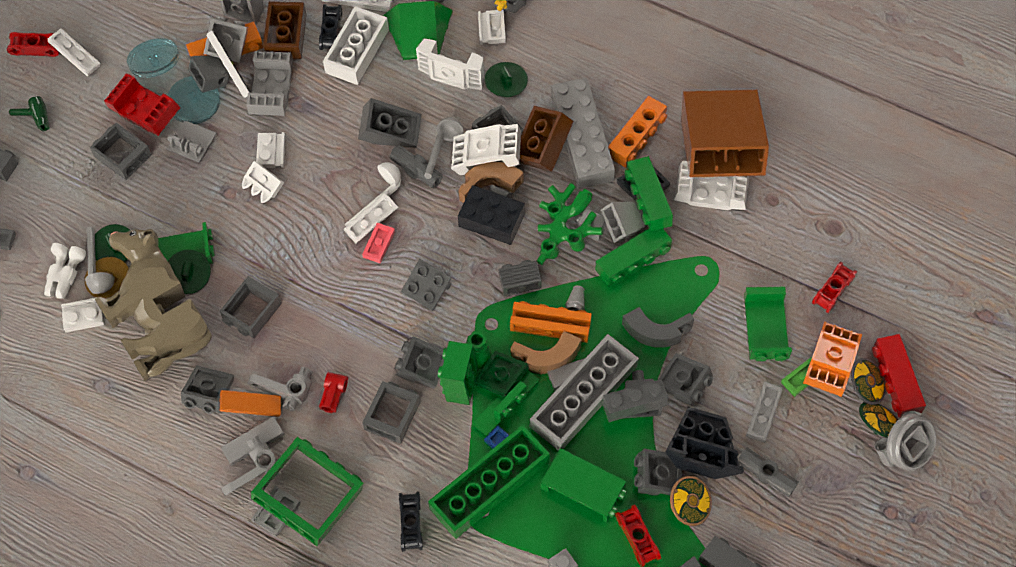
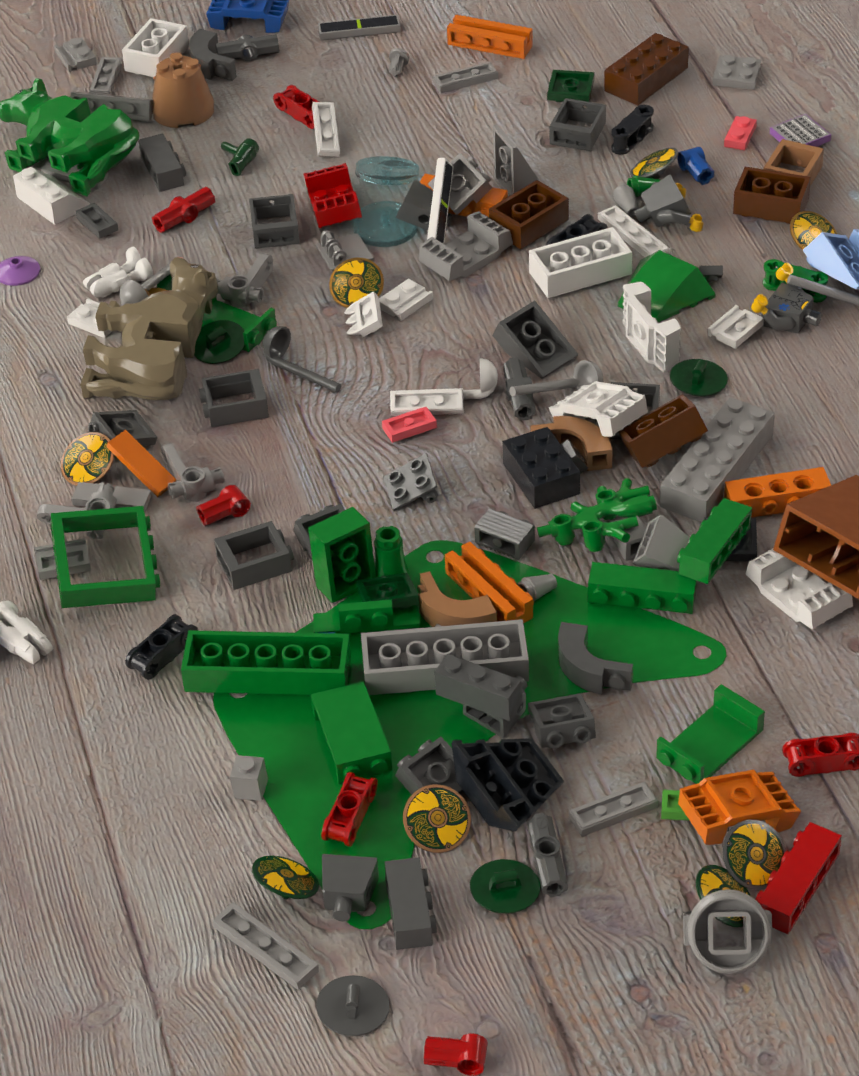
camera: 45 degrees right, 20 degrees down
none -> shield [61,432,114,486]
none -> red piece [152,187,216,233]
none -> light grey piece [216,253,273,307]
none -> dark grey piece [263,326,341,393]
none -> shield [329,258,384,308]
none -> dark green shield [470,859,540,914]

